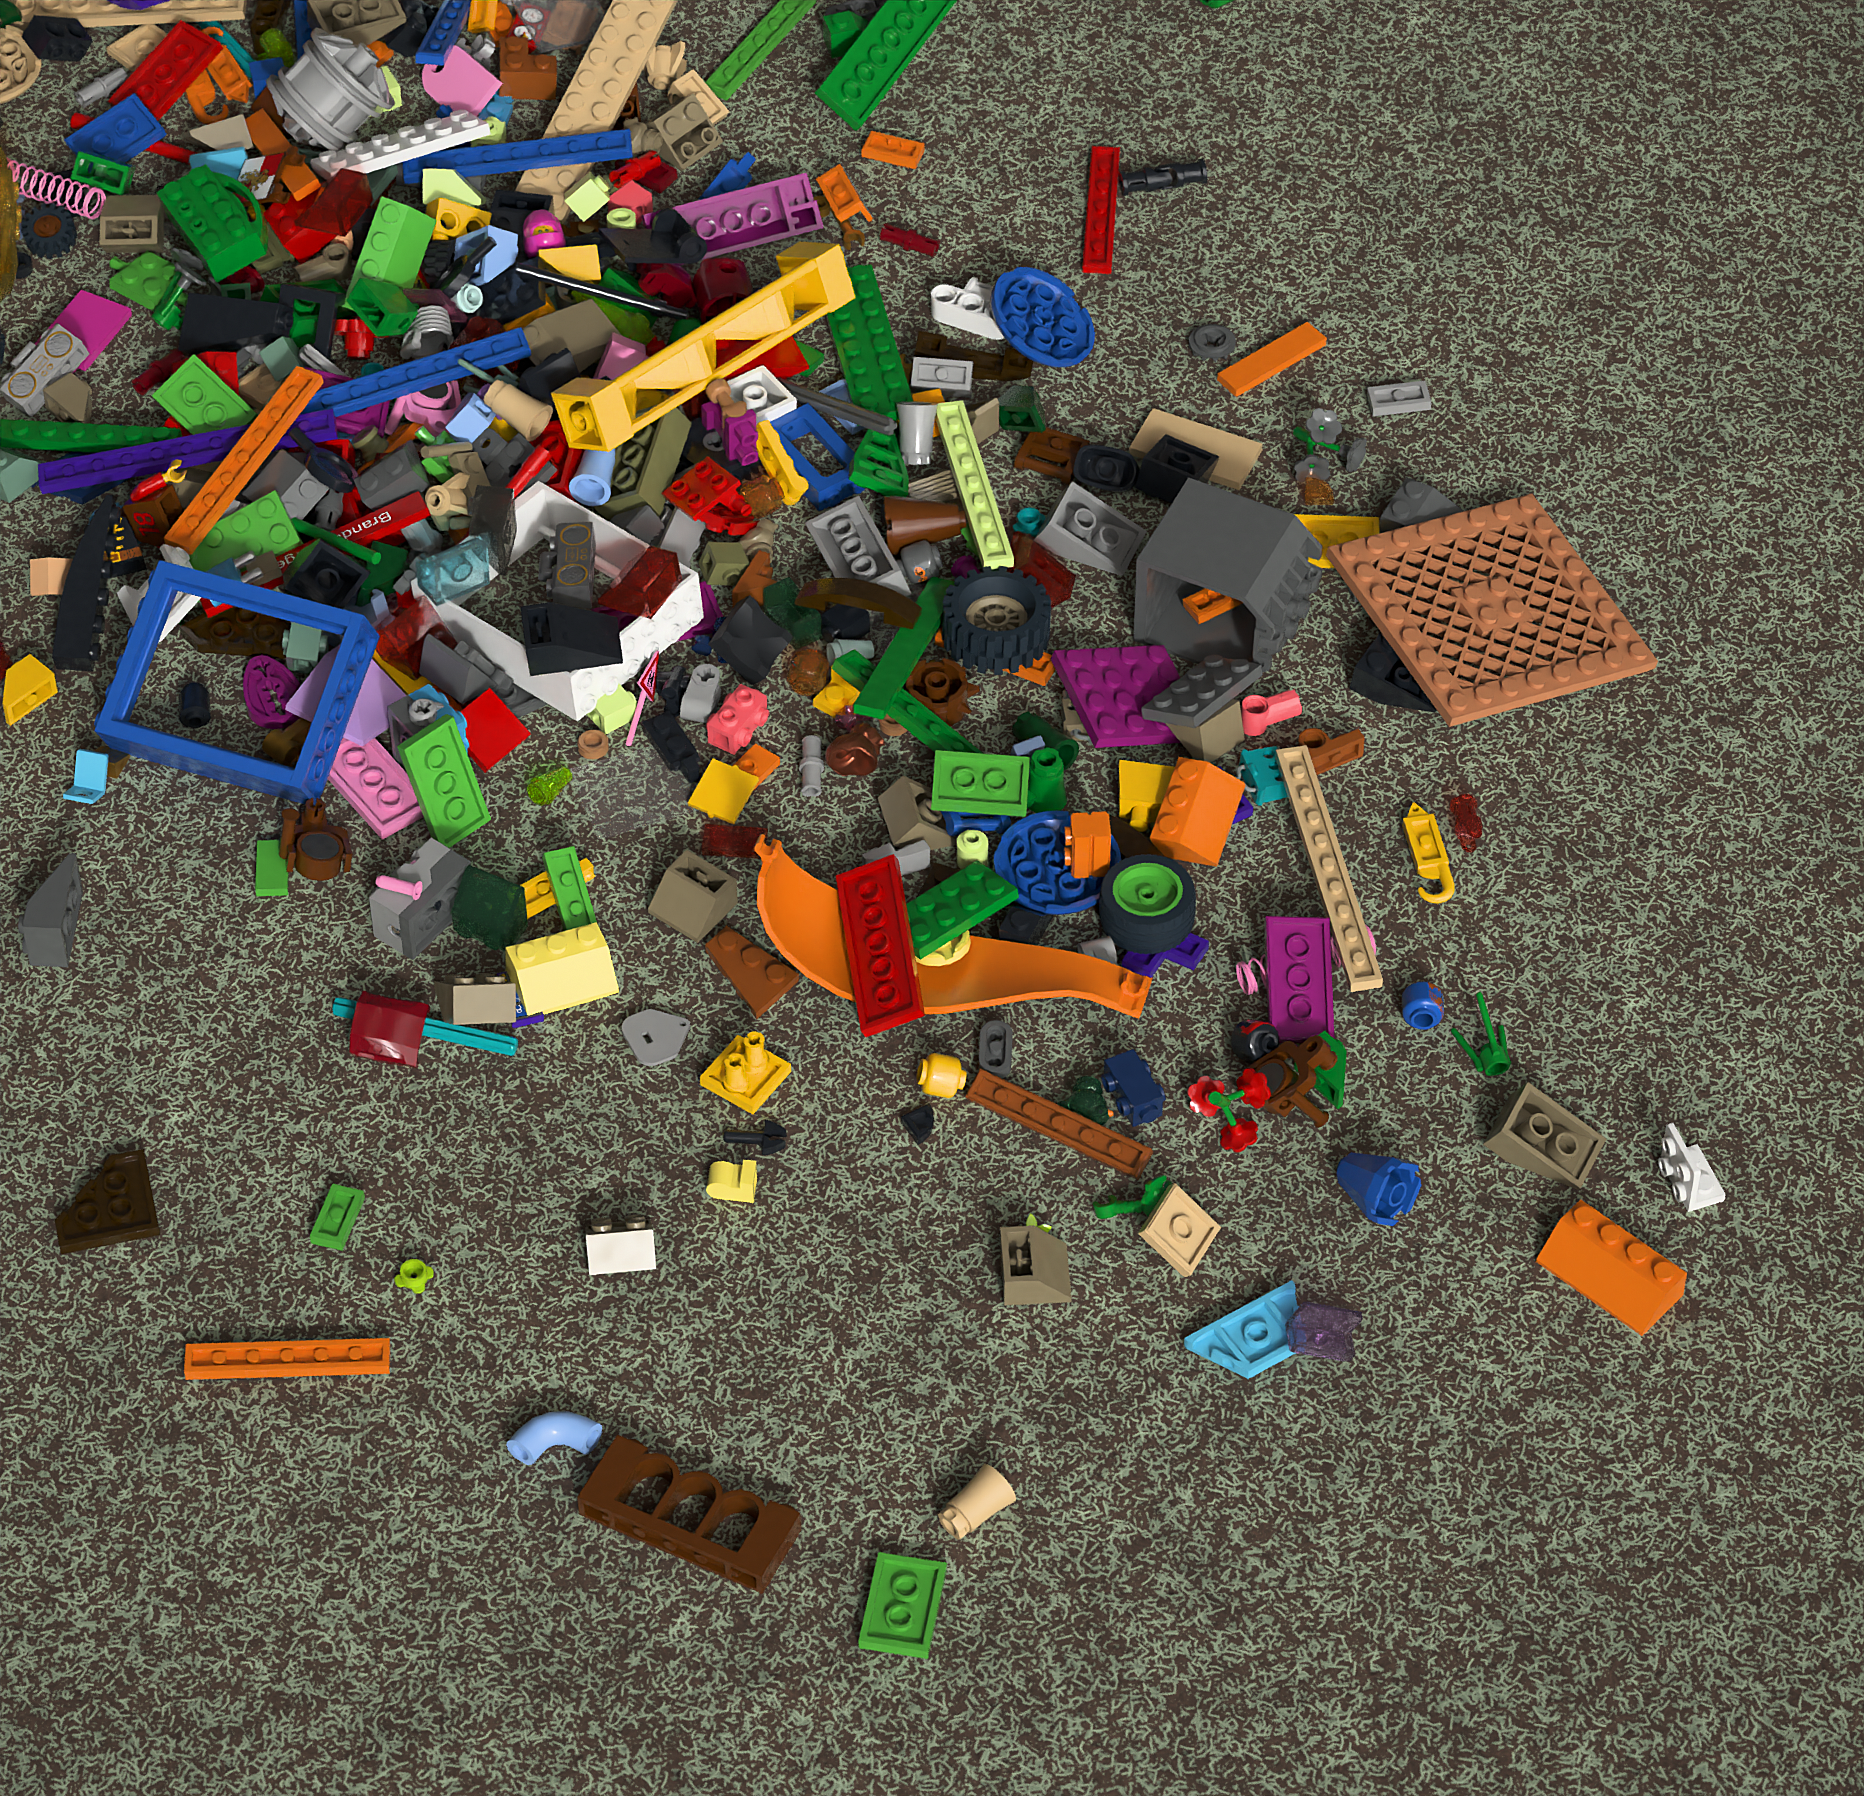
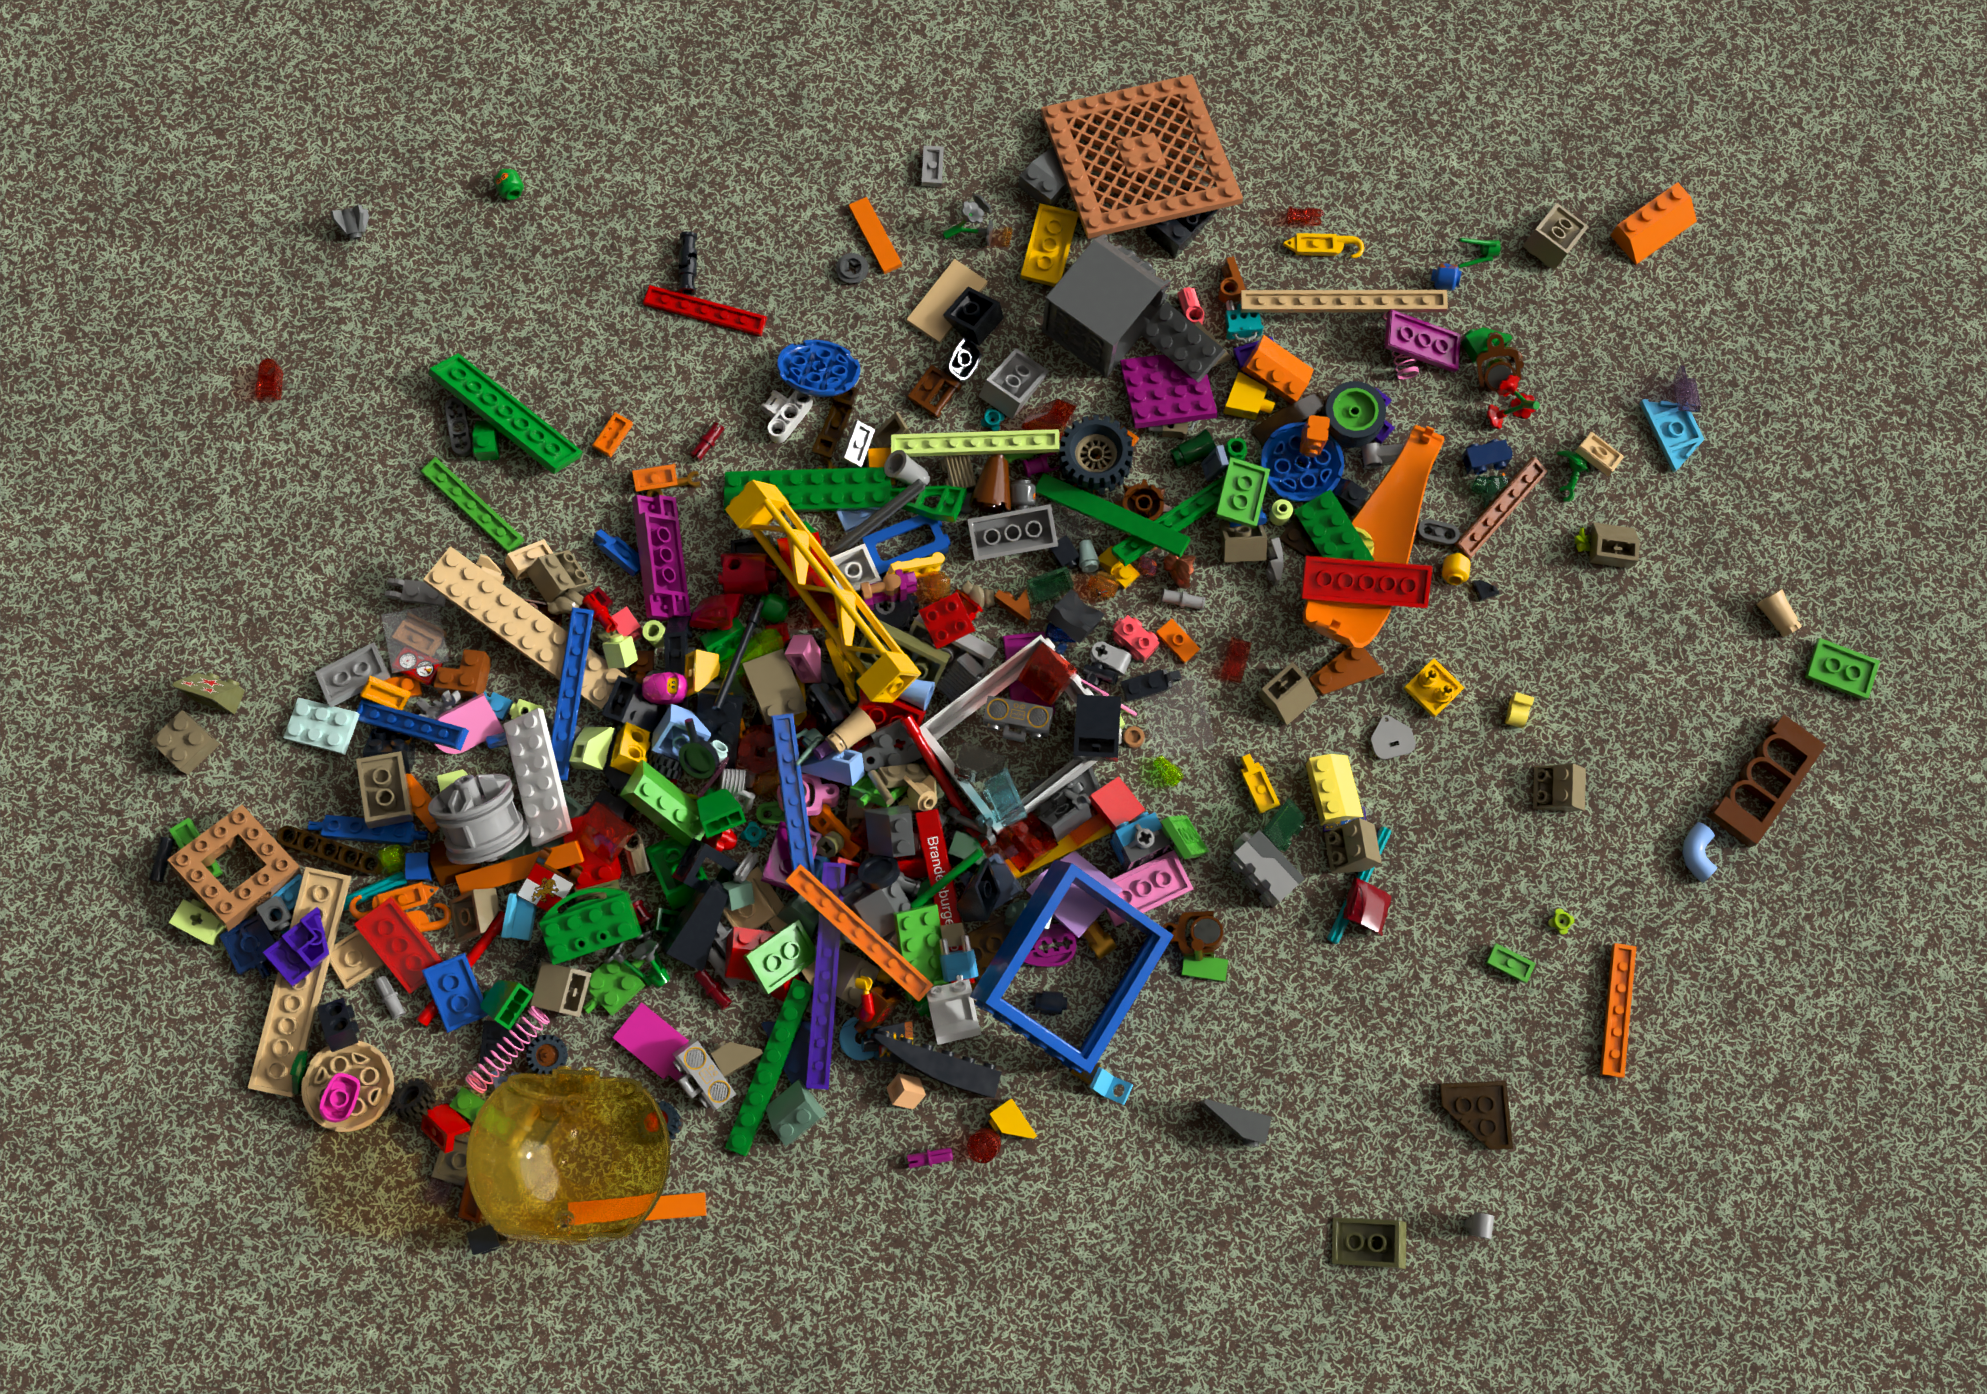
camera: 85 degrees left, 25 degrees up
bright pink piece [376,875,422,900] -> none
bright green plate [542,846,597,931] -> none
black door [598,208,707,264] -> none
yellow piece [688,758,759,825] -> none
olive brick [698,542,750,586] -> none
black bar [723,1120,787,1155] -> none
dark brown slope [795,578,922,629] -> none
dark green slope [998,385,1046,432] -> none
black head [1231,1019,1279,1062] -> none
blue cone [1337,1152,1421,1226] -> none
white bracket [1658,1123,1725,1212] -> none

